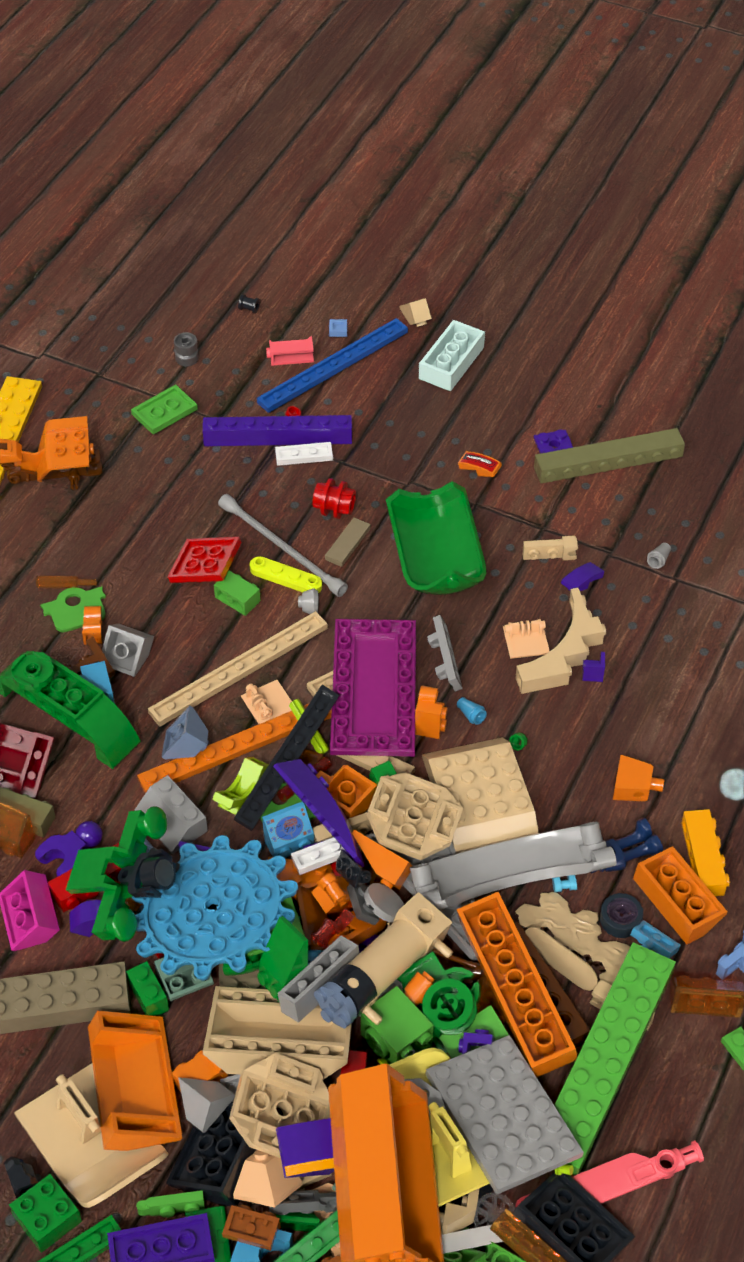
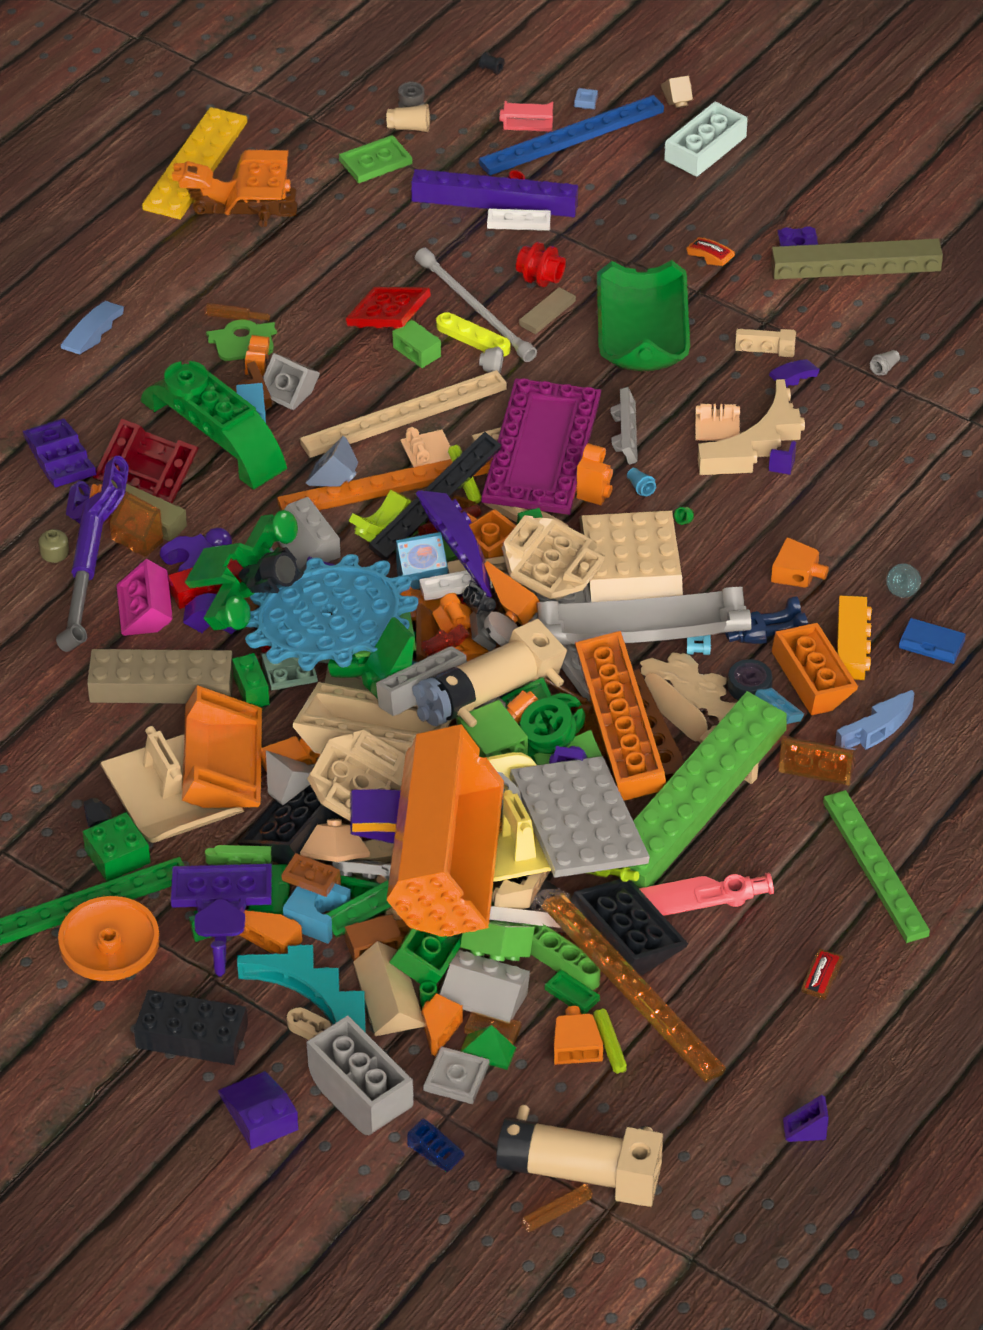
camera: 10 degrees right, 5 degrees down
none -> tan plant [386,104,430,132]

